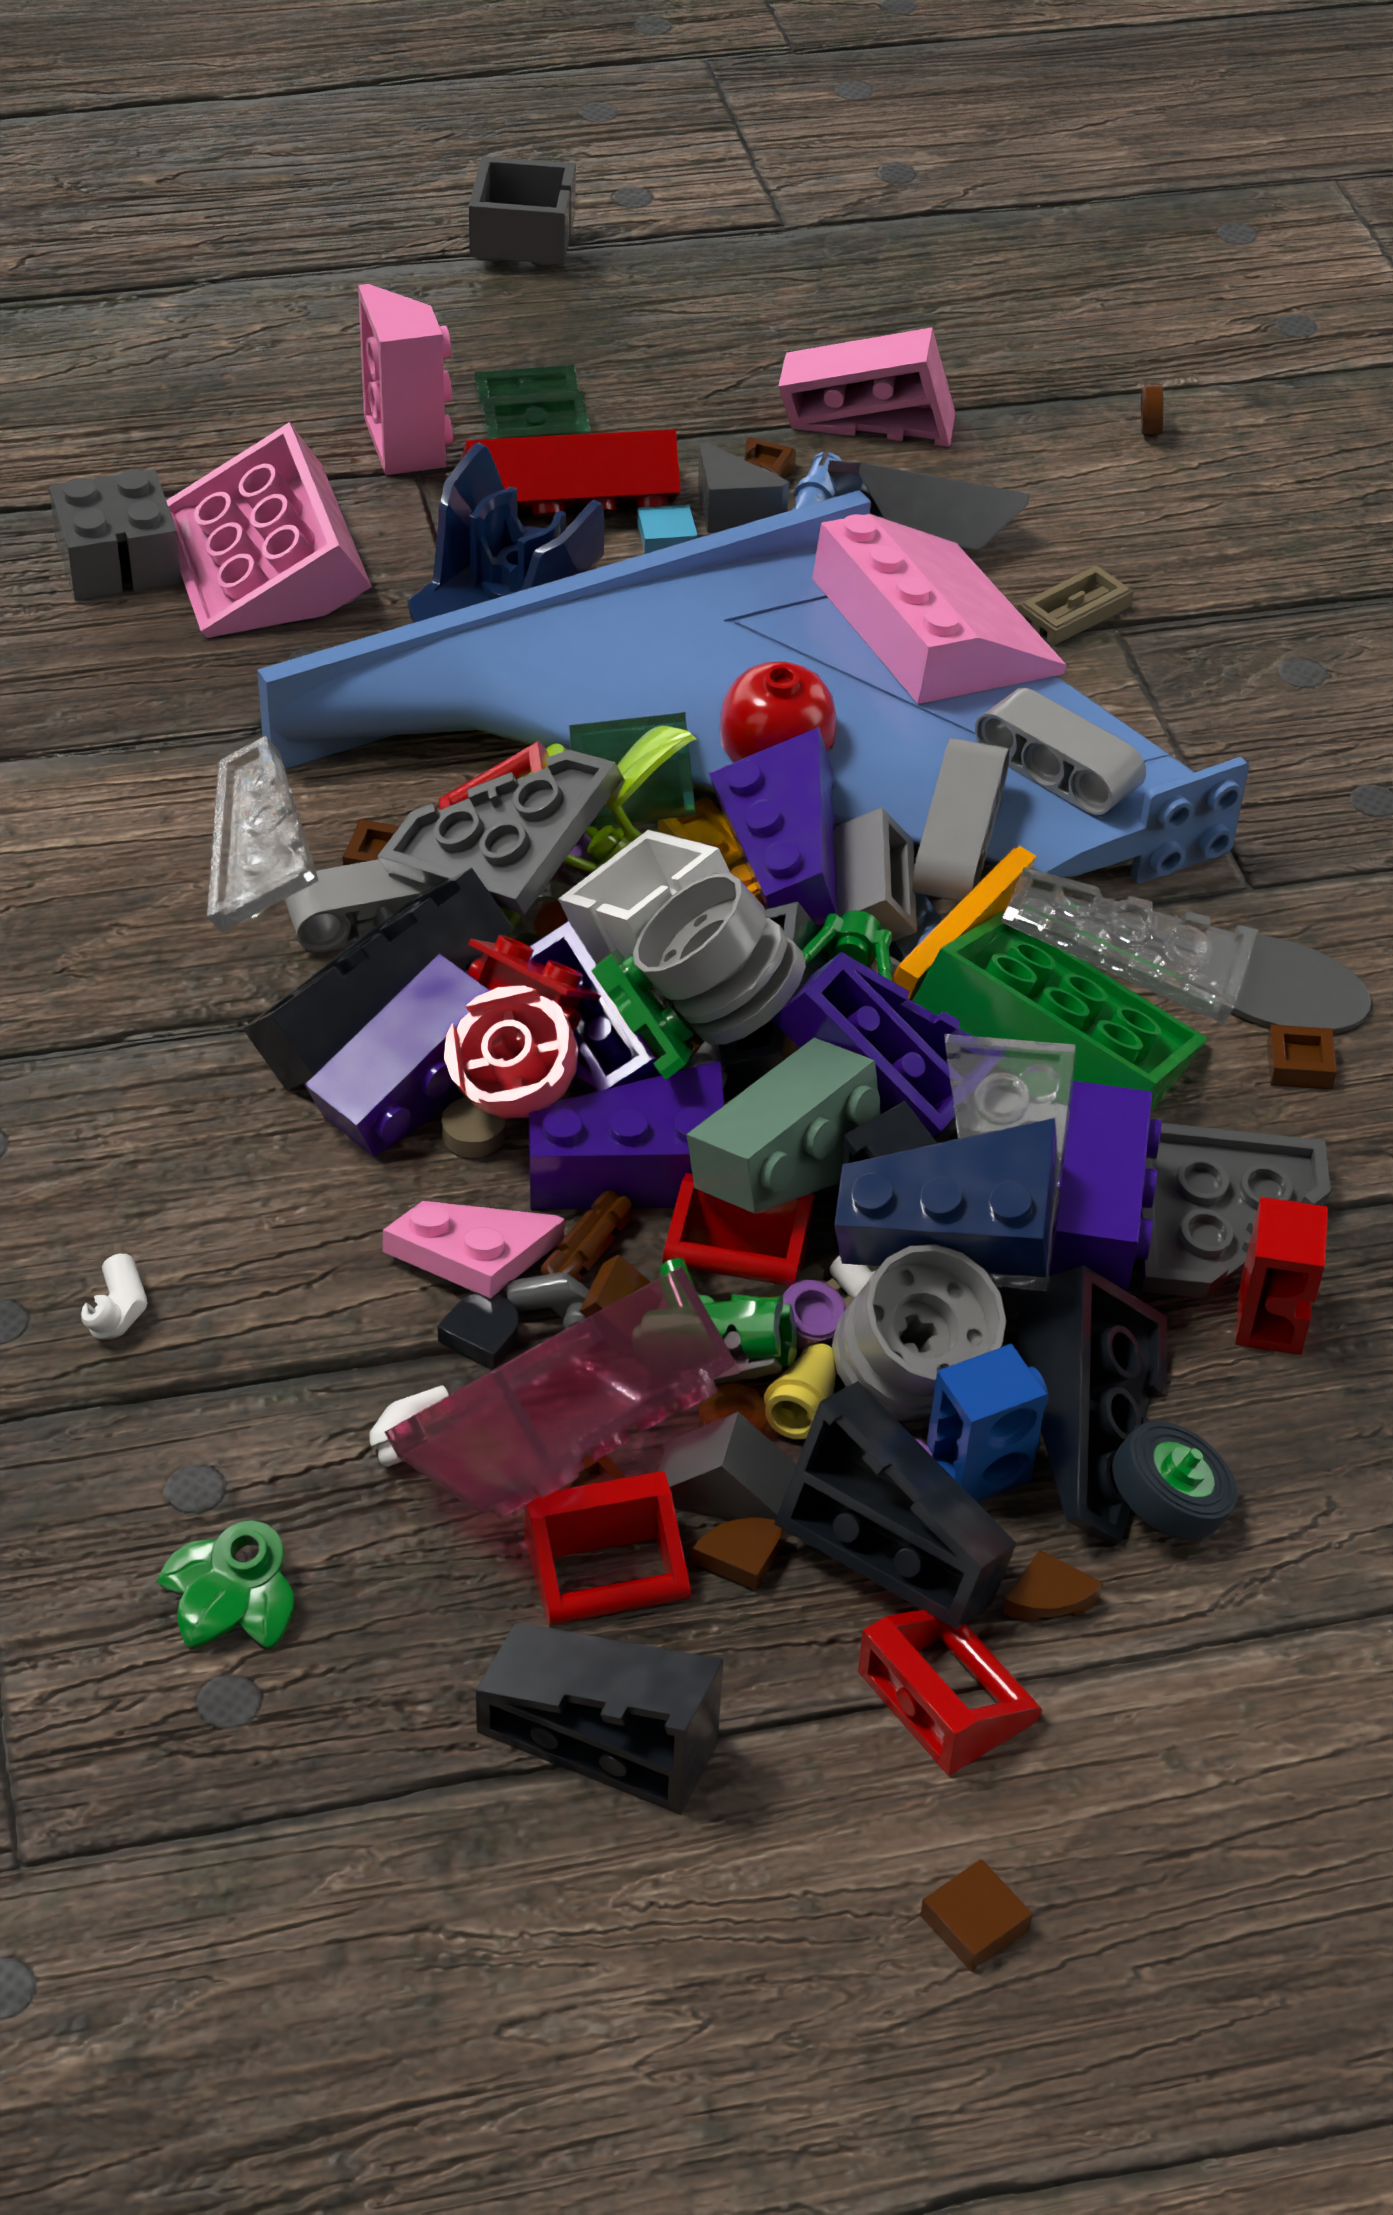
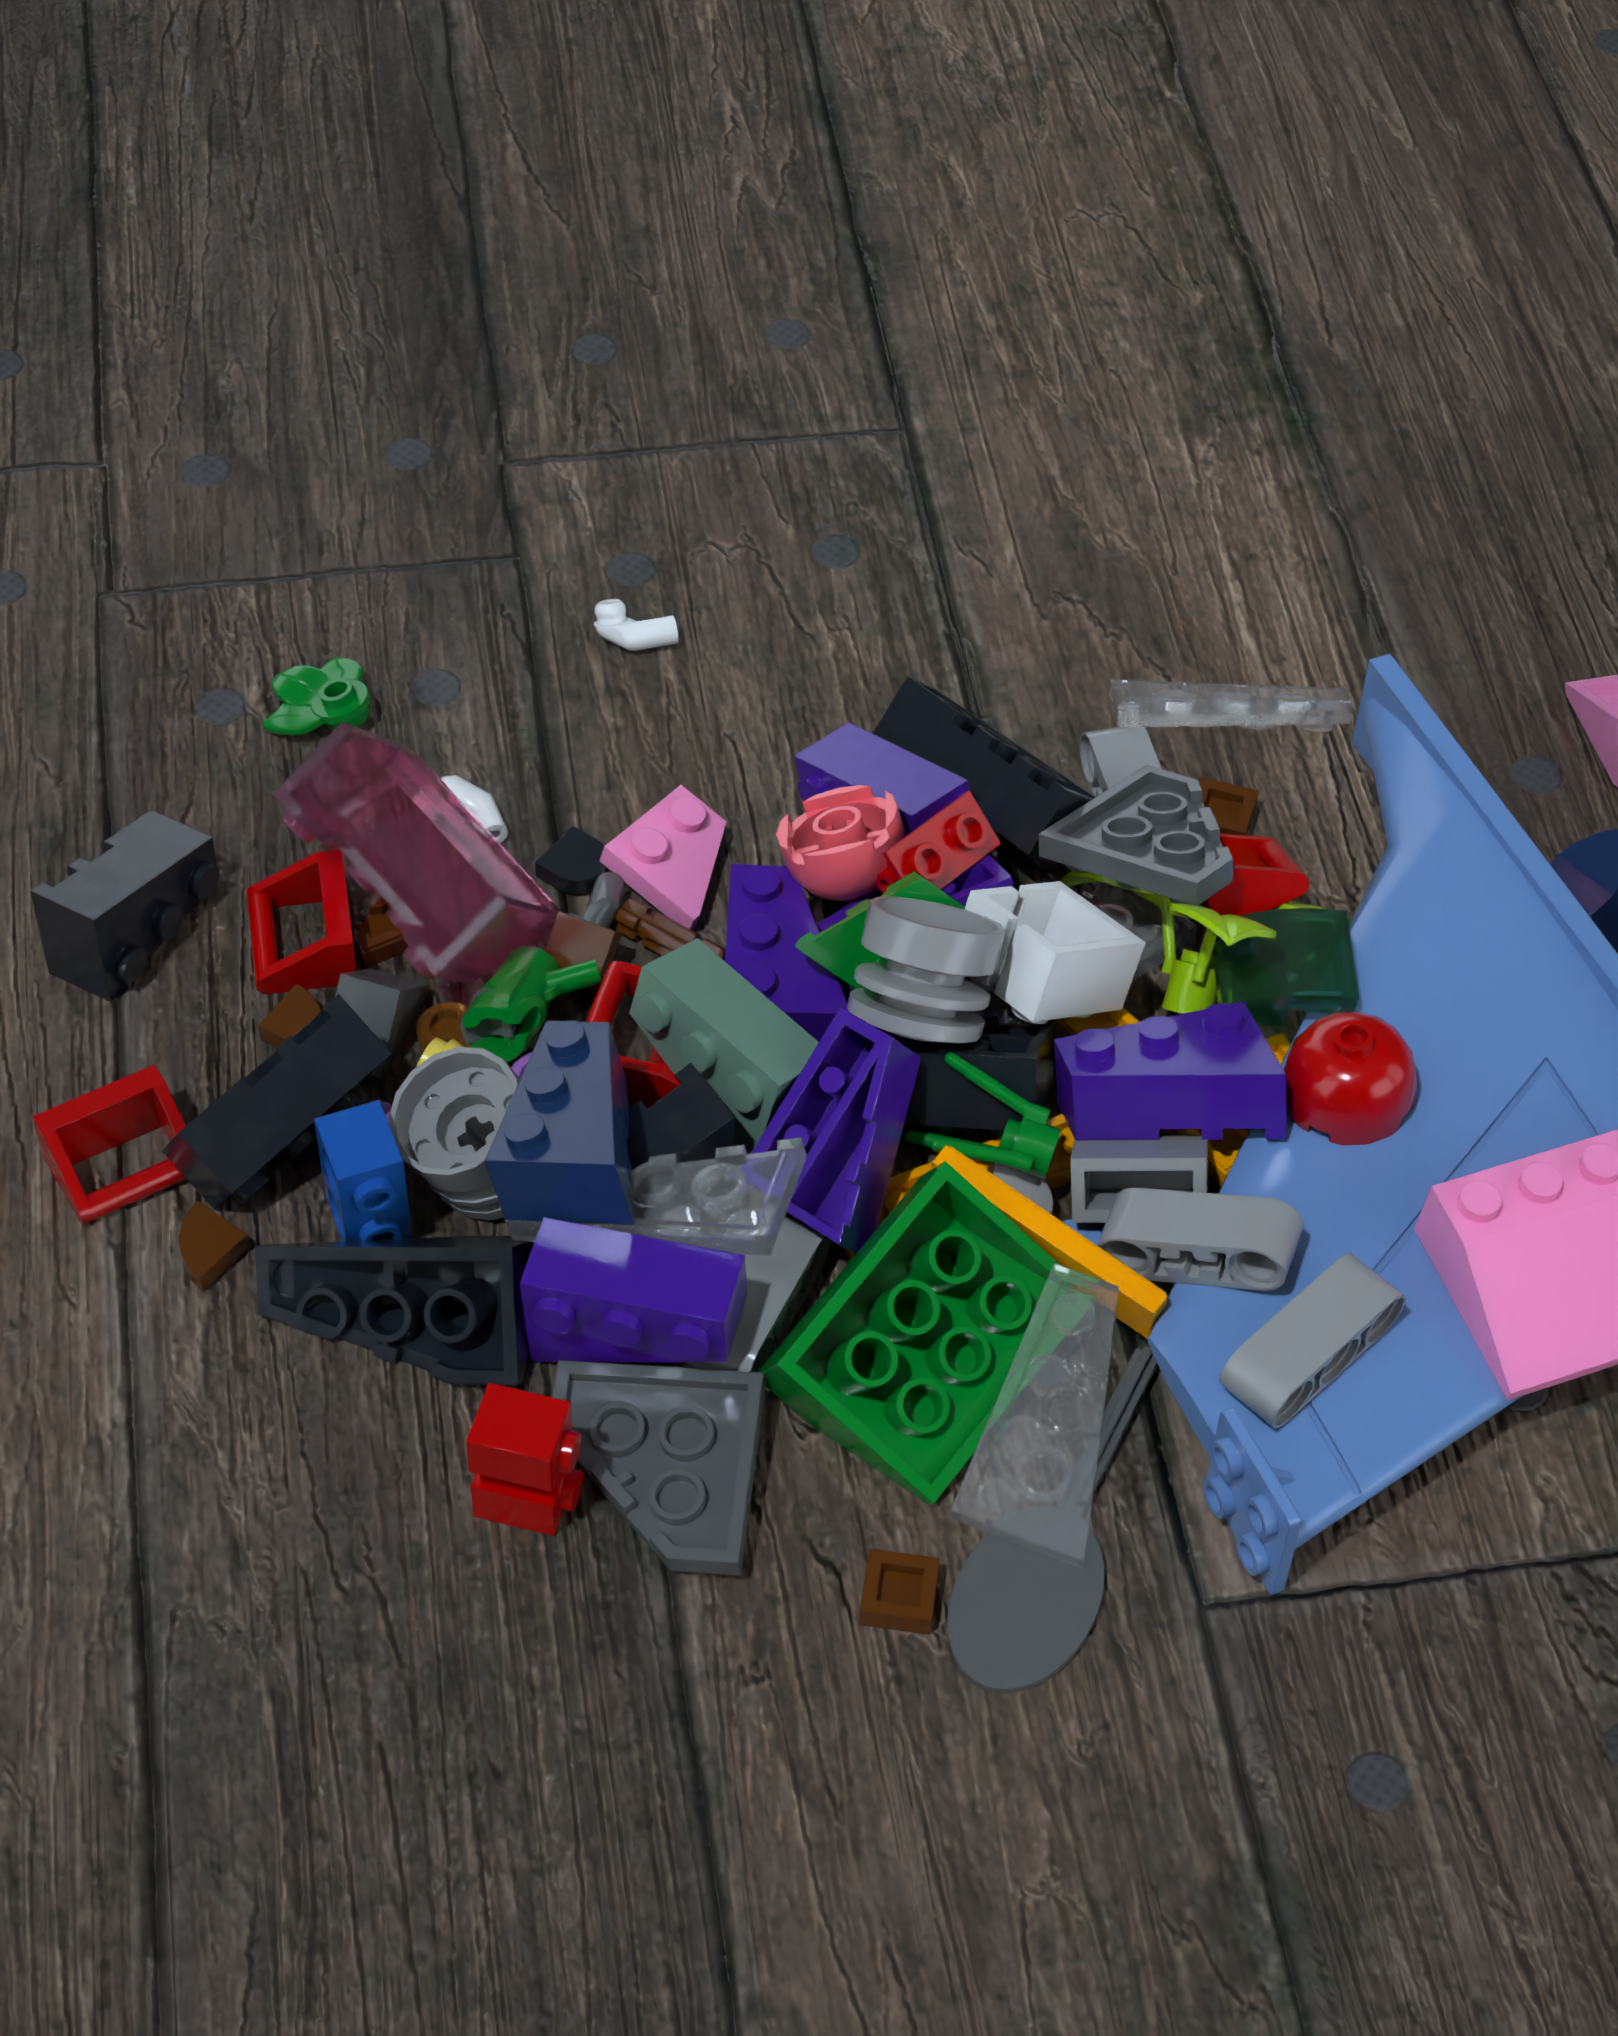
camera: 95 degrees right, 5 degrees up
black wheel [1112,1421,1237,1540] -> none

